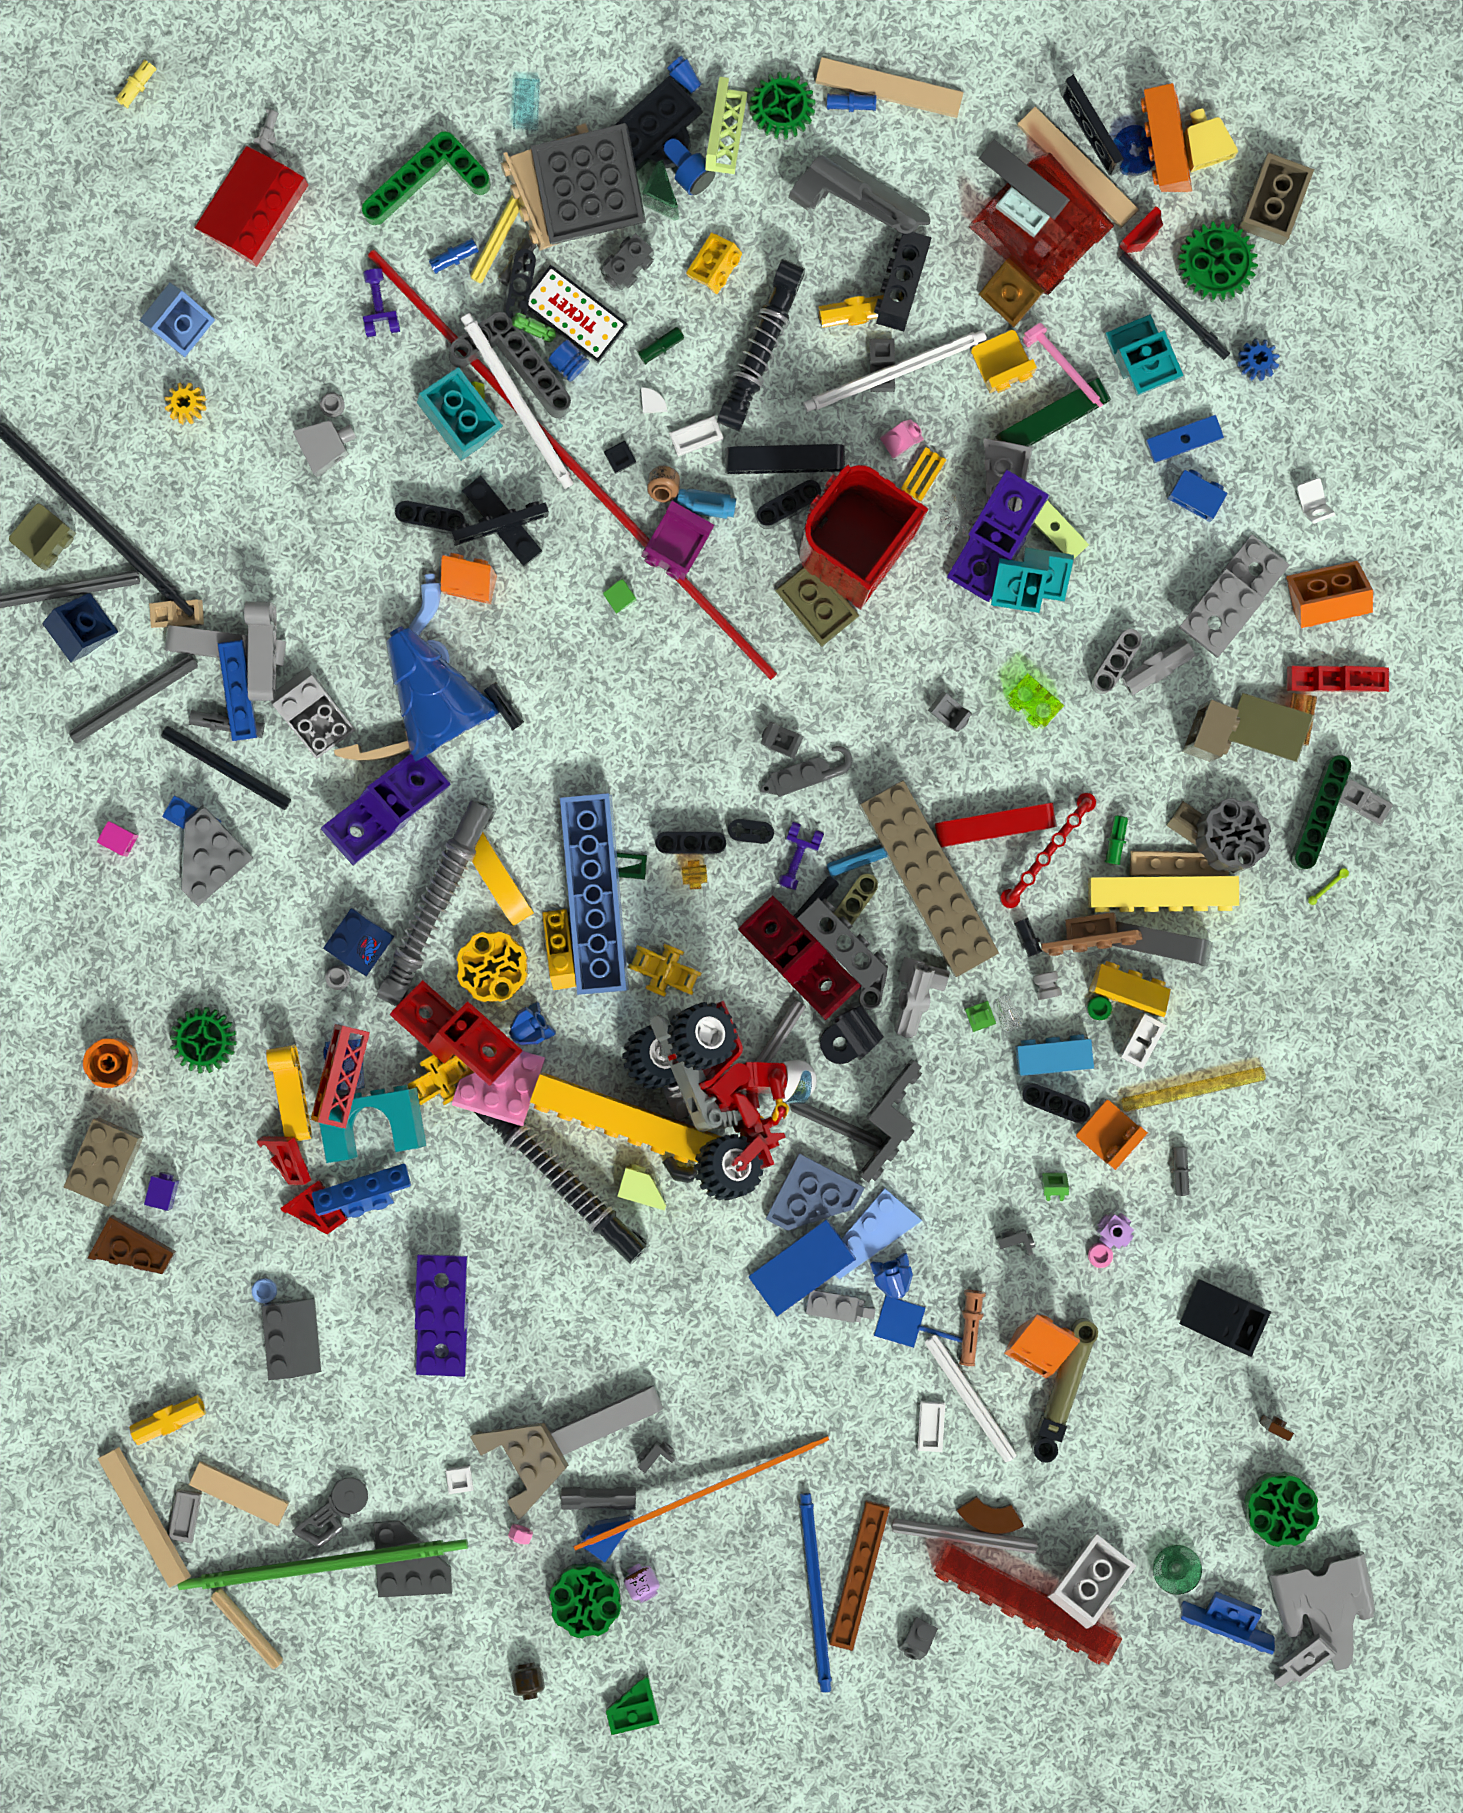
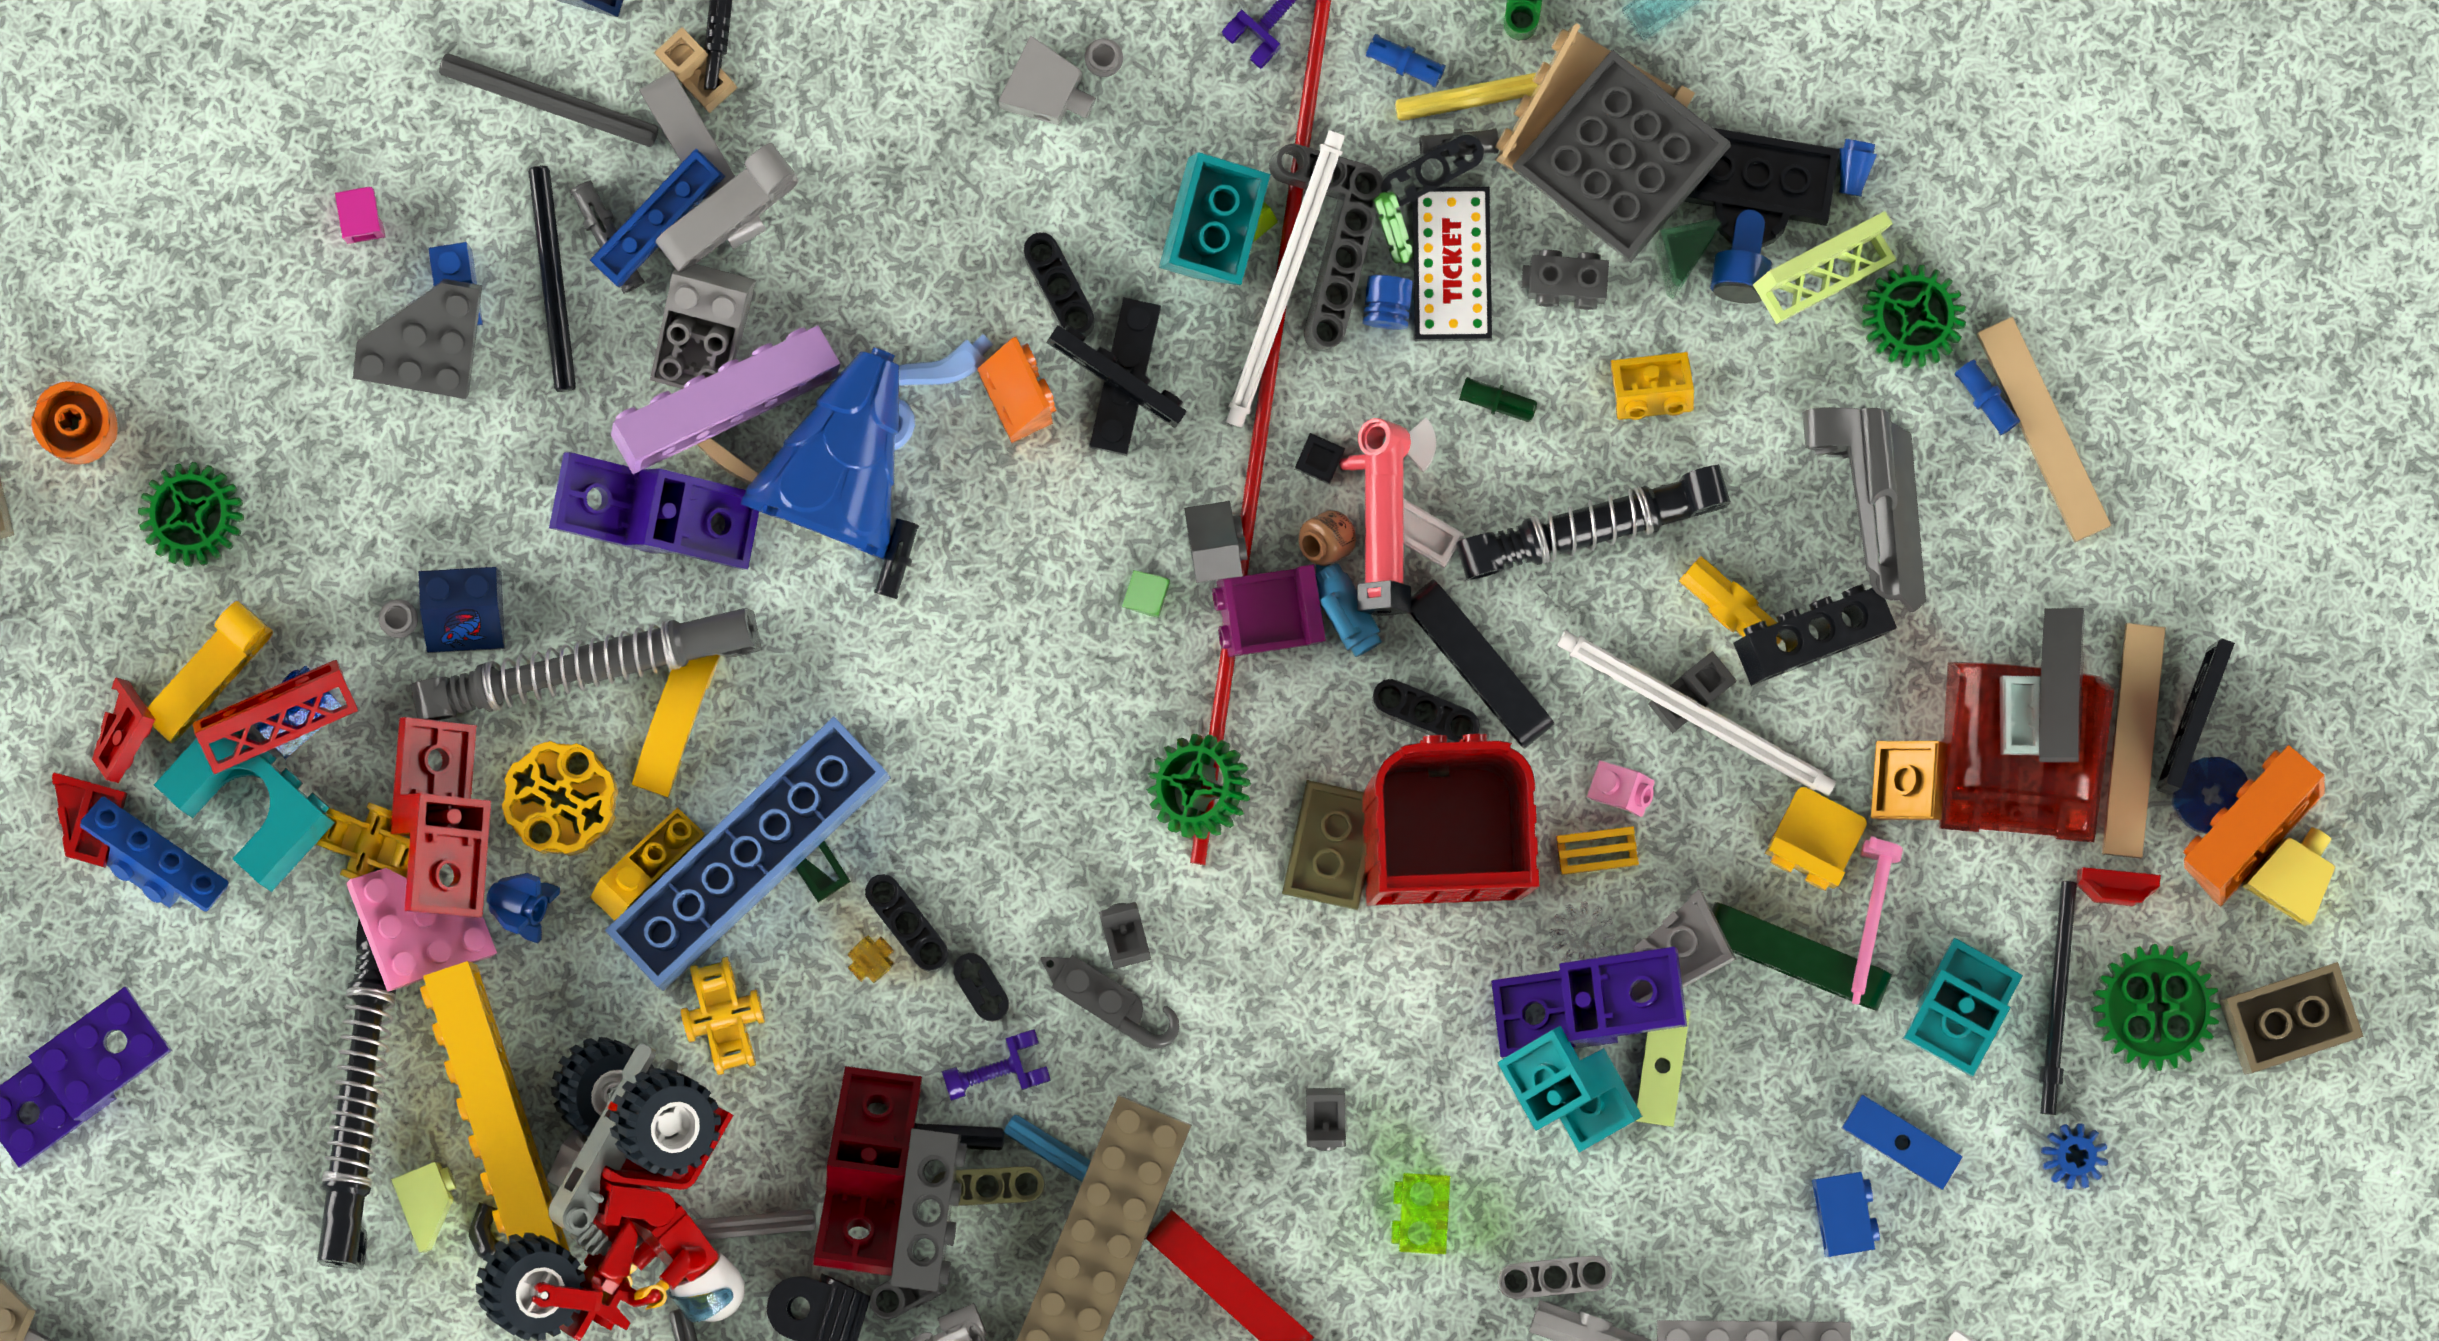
camera: 50 degrees right, 5 degrees down
none -> lavender brick [611,325,841,474]
none -> green gear [1146,734,1252,839]
none -> dark grey brick [1184,501,1248,583]
none -> coral piece [1339,418,1411,616]

